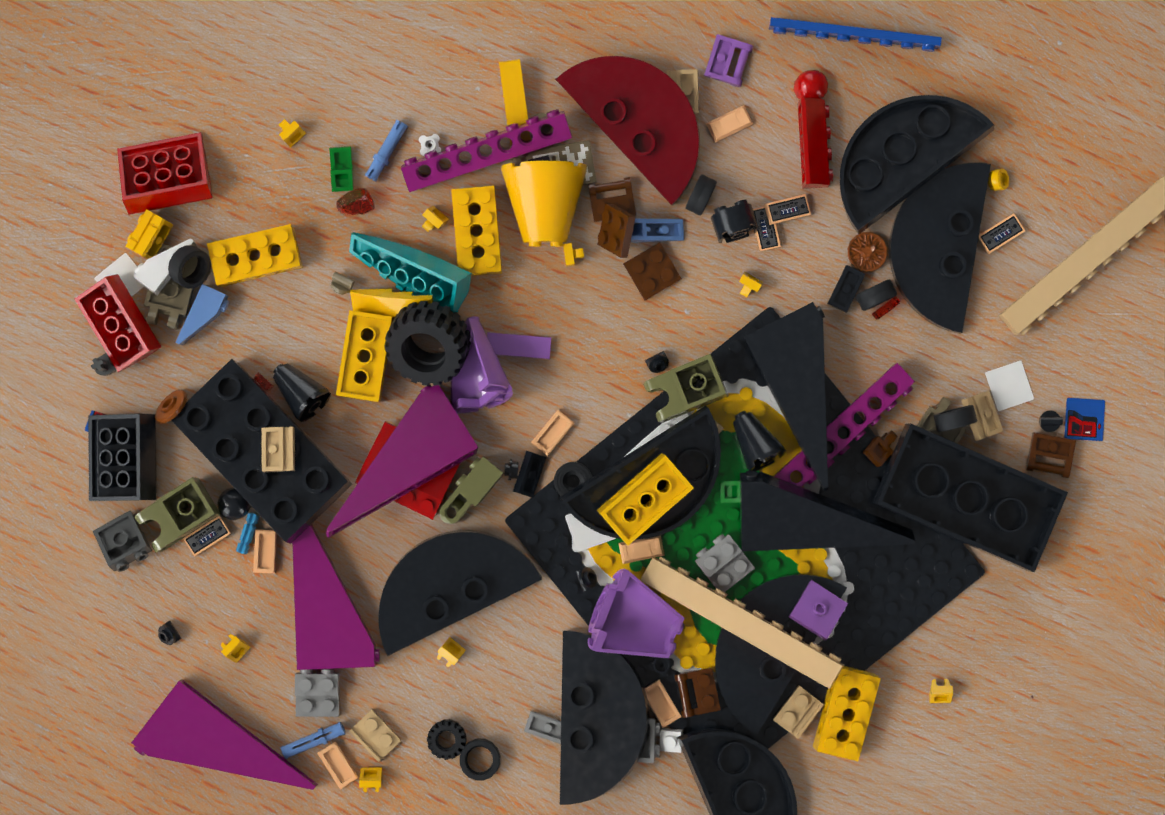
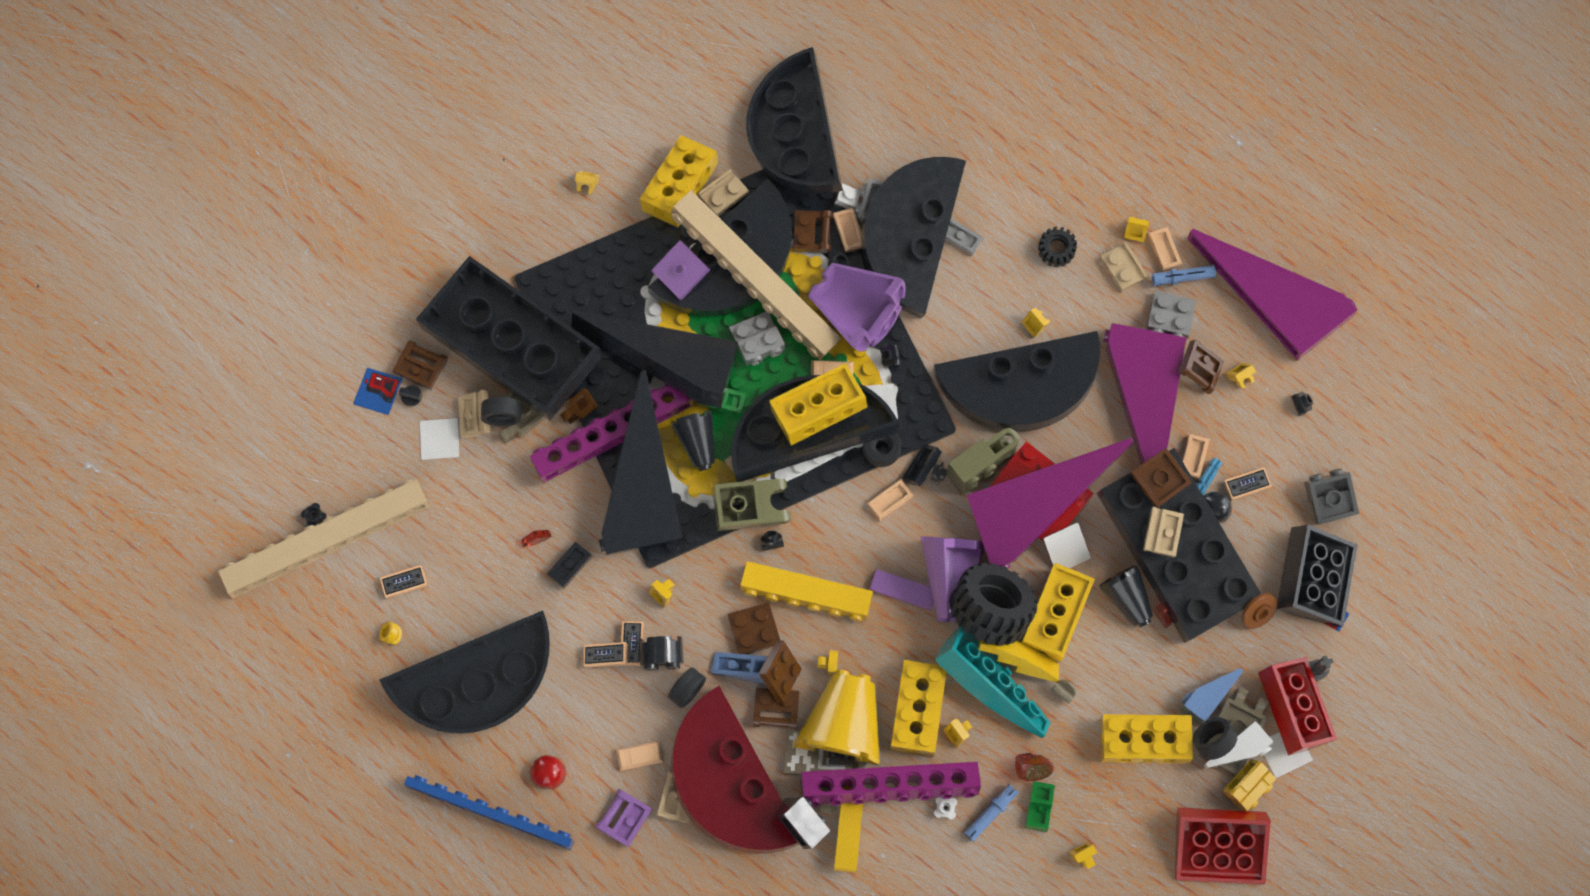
camera: 170 degrees left, 15 degrees down
olive brick [135,477,221,553] -> none
black tyre [460,739,500,781] -> none
red slope [797,97,833,189] -> none
dark orange wheel [847,232,887,272] -> none
black tyre [856,279,897,311] -> none
black plate [889,163,991,334] -> none
none -> black plate [301,503,327,526]
none -> yellow brick [740,561,873,622]
none -> slope [776,797,830,849]
none -> white sticker [1044,523,1091,568]
none -> reddish brown plate [1130,448,1192,508]
none -> reddish brown plate [1177,340,1224,394]

